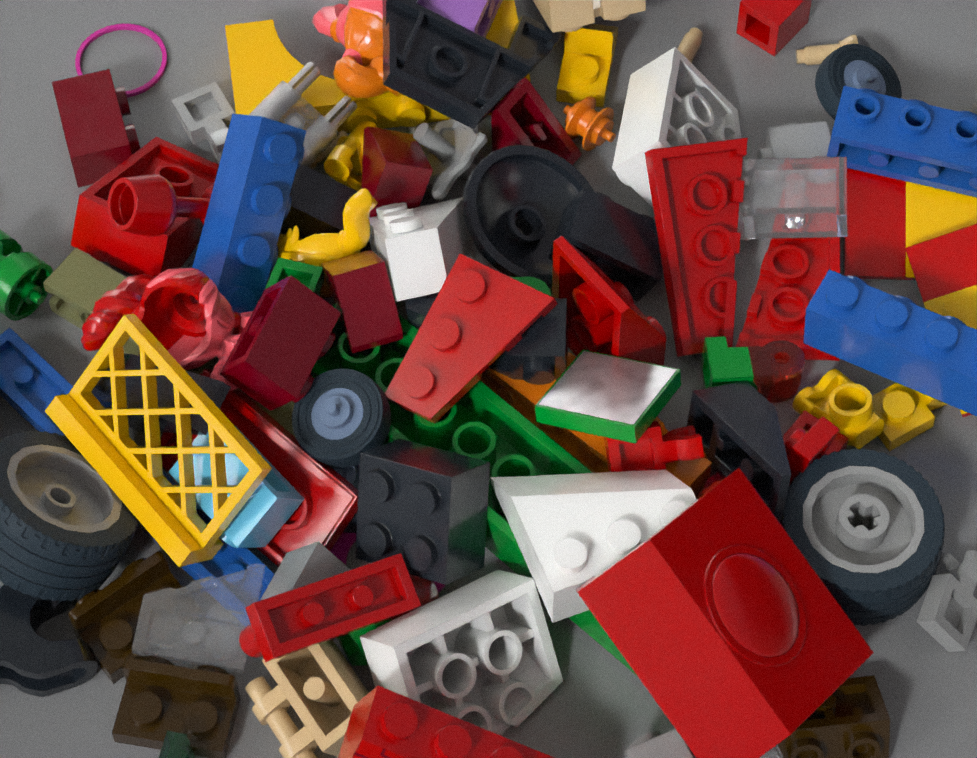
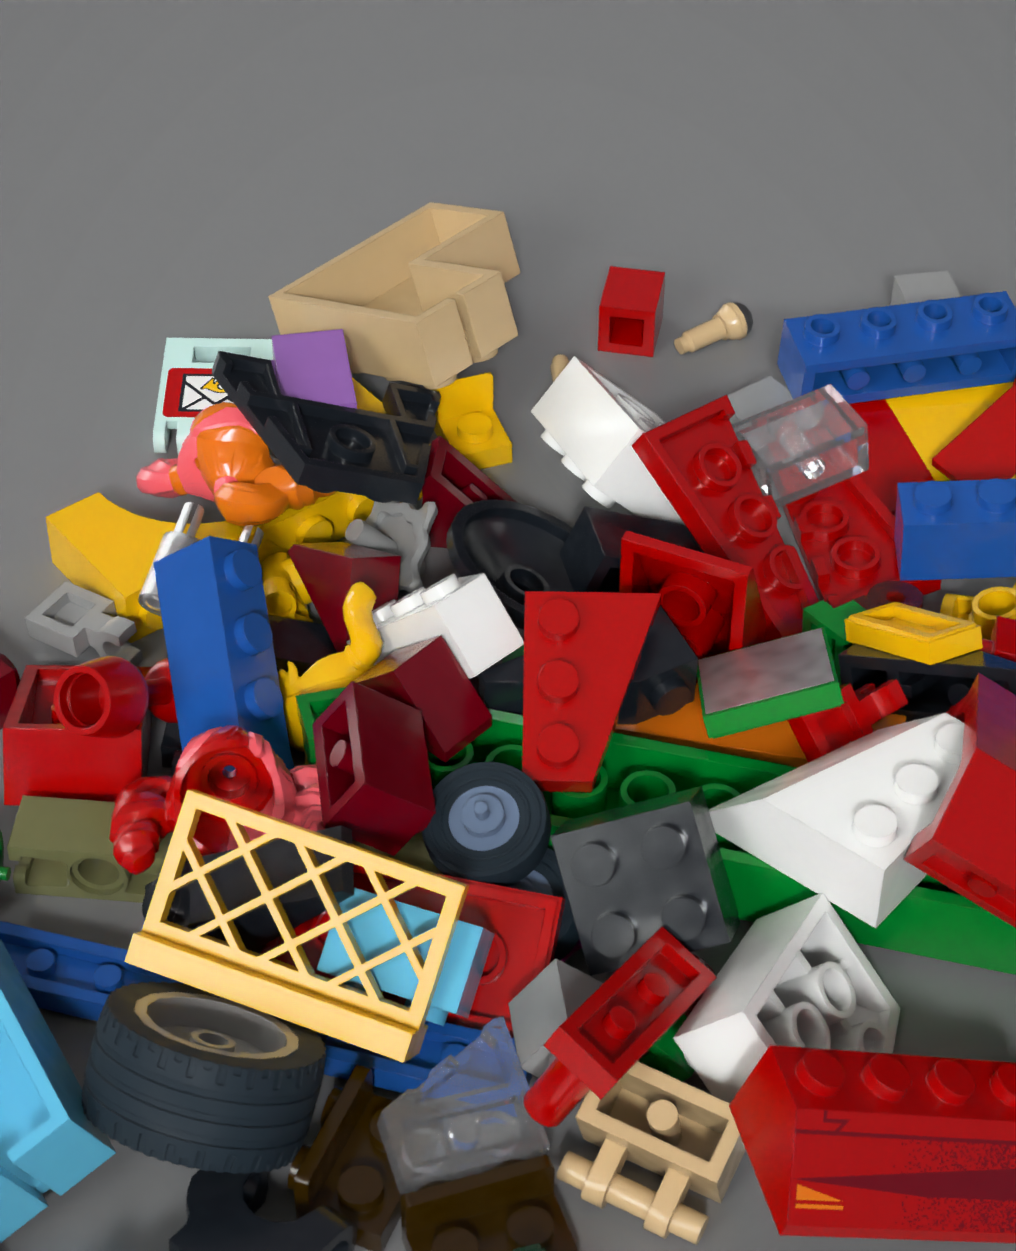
camera: 30 degrees left, 15 degrees down
orange wheel [563,96,616,151] -> none
black wheel [815,44,902,120] -> none
none -> yellow tile [844,601,983,665]

